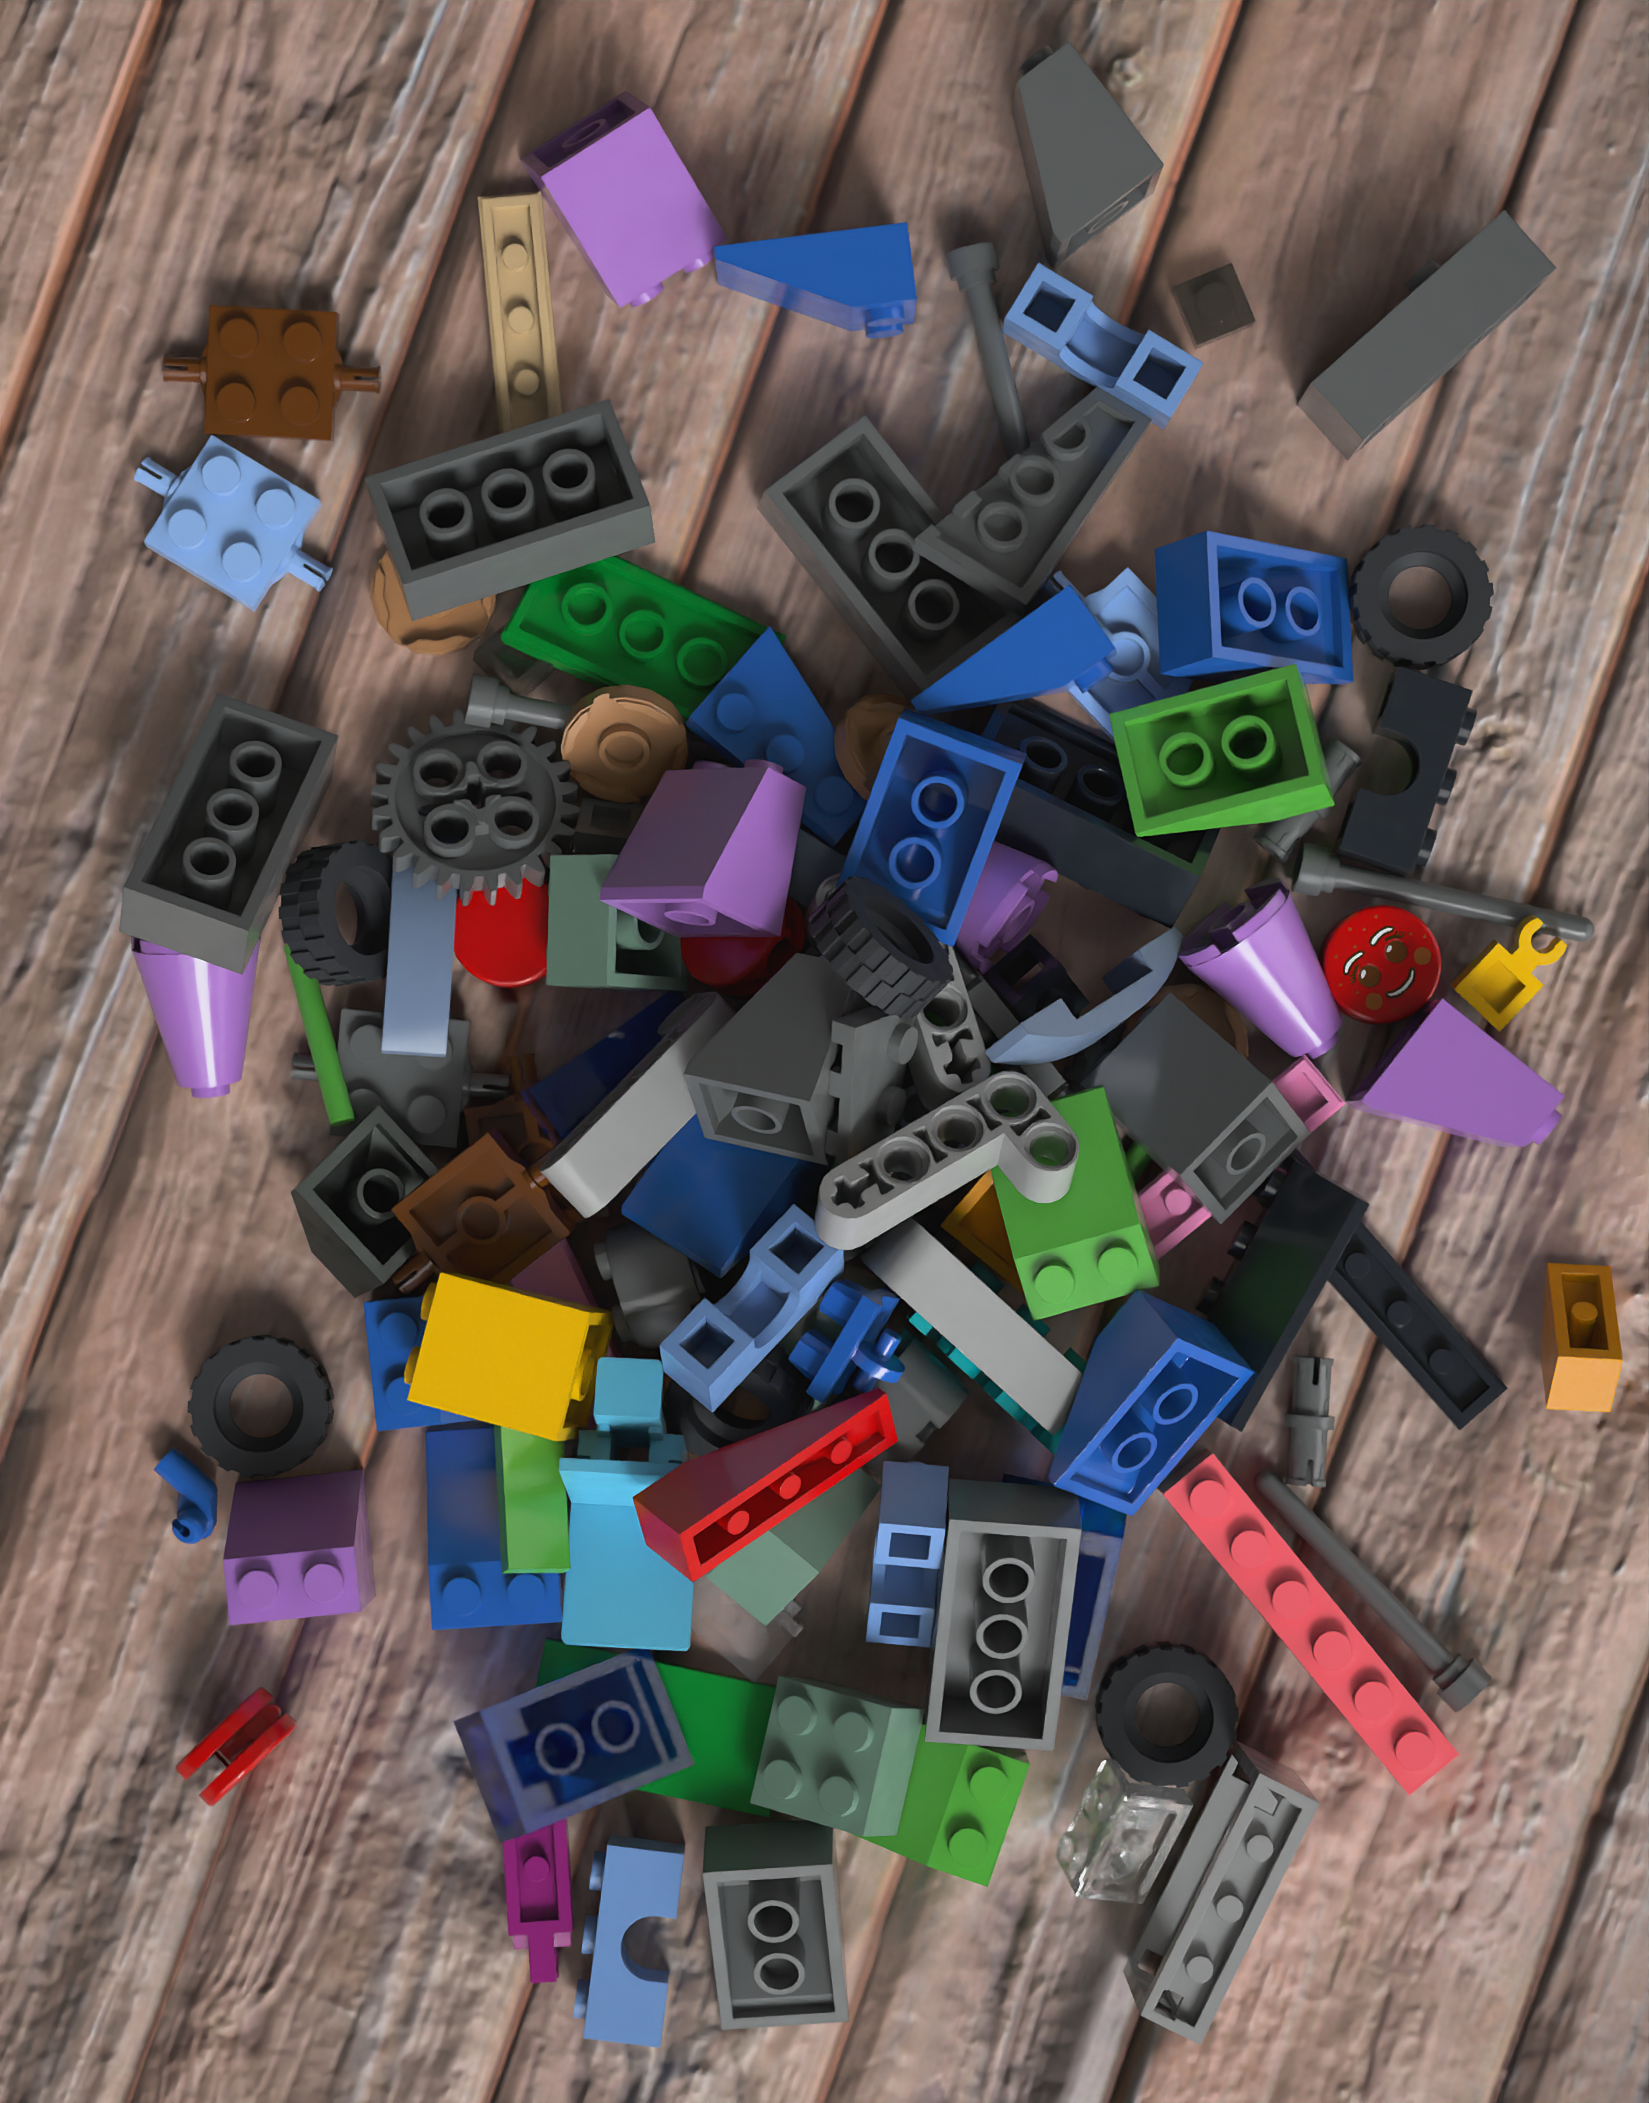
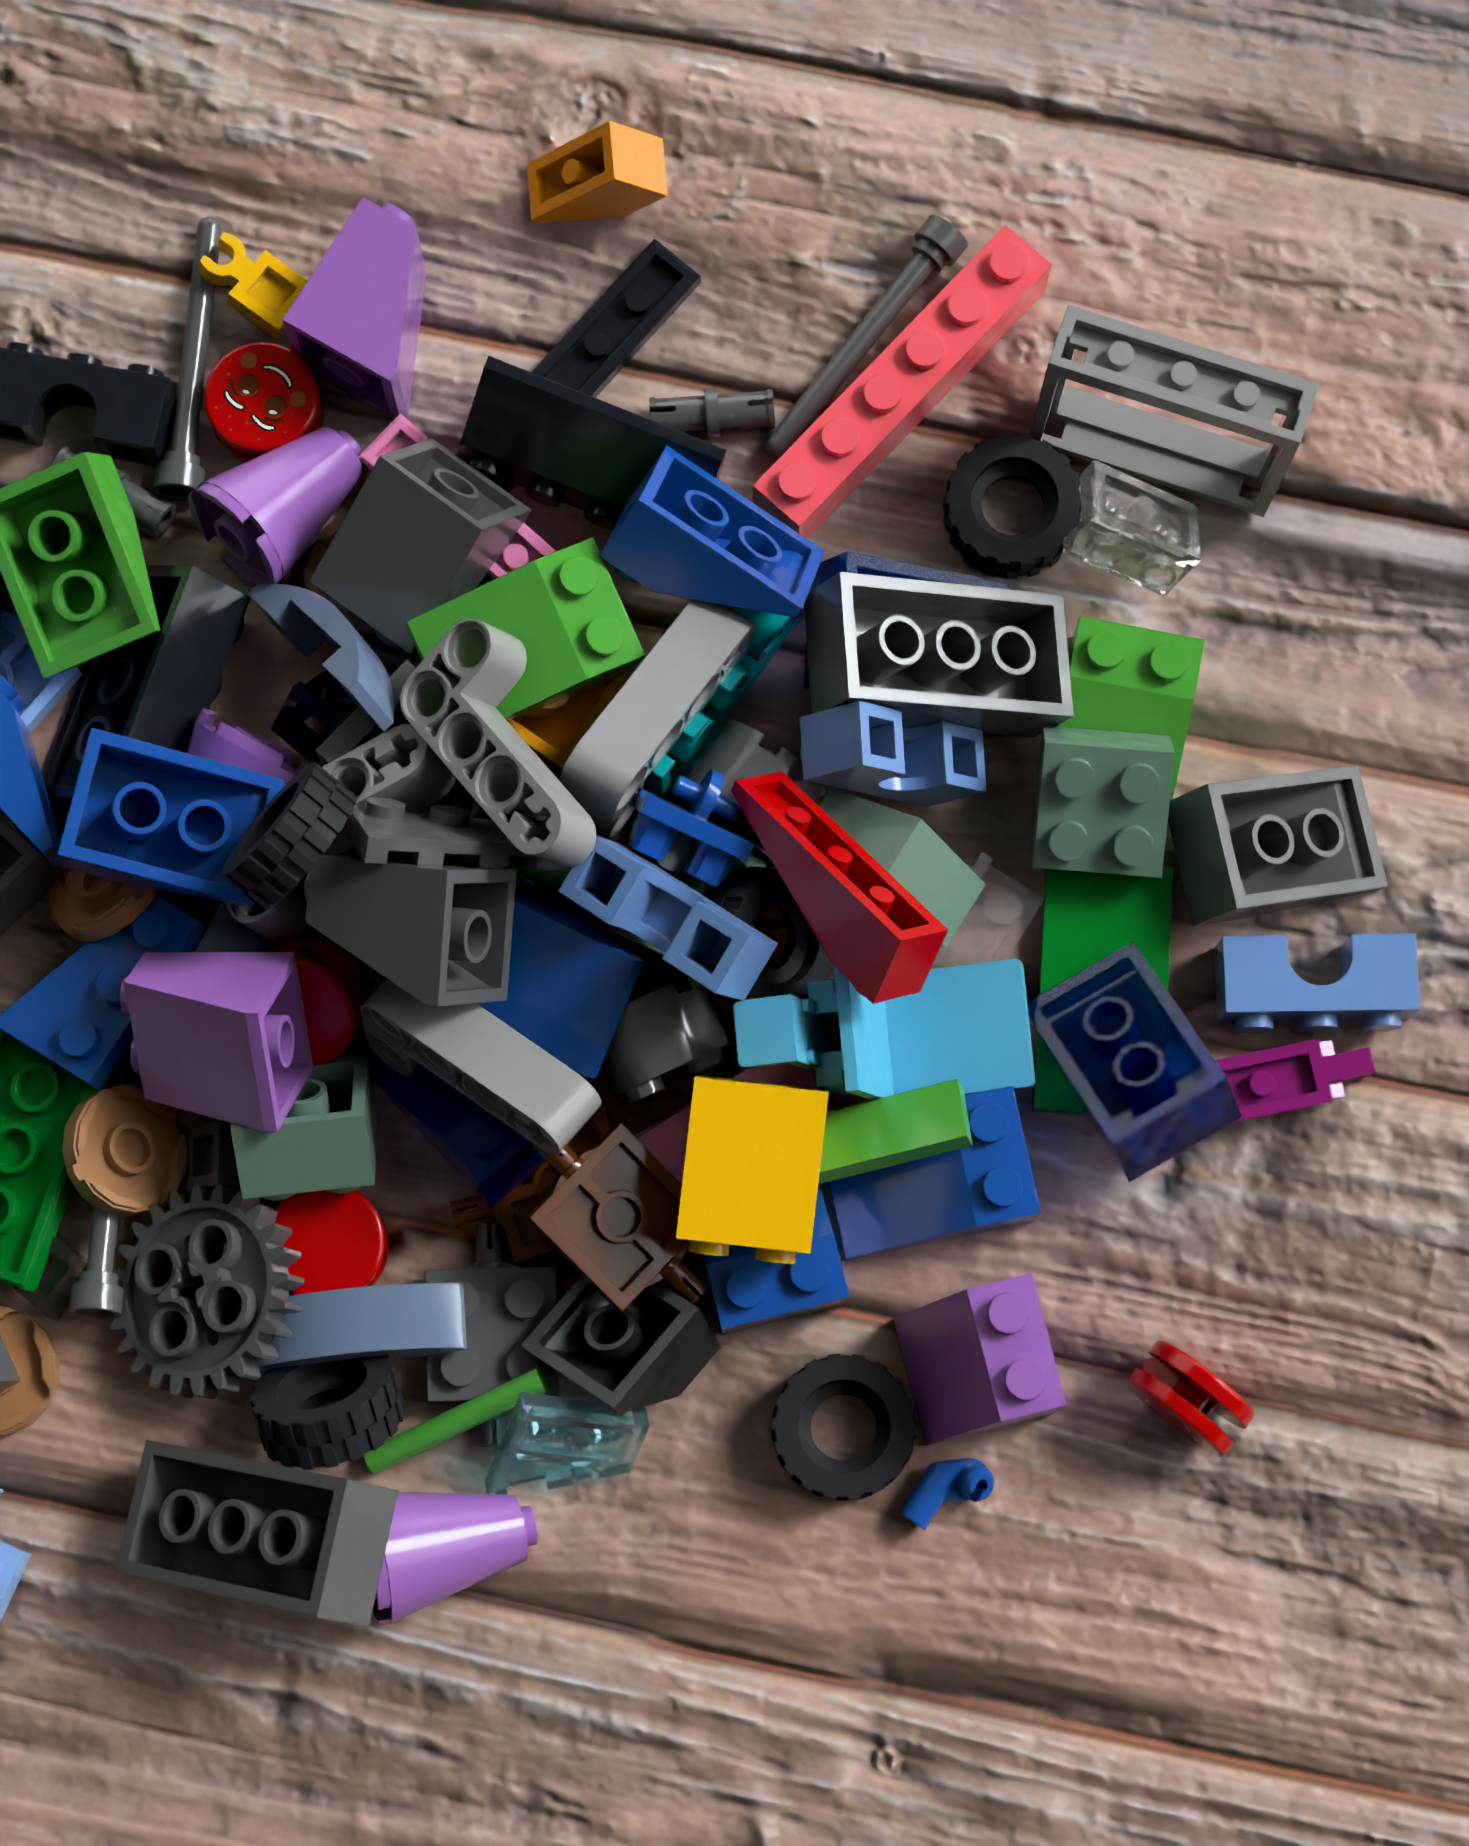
camera: 90 degrees left, 10 degrees down
none -> clear light blue wing [485,1392,650,1495]

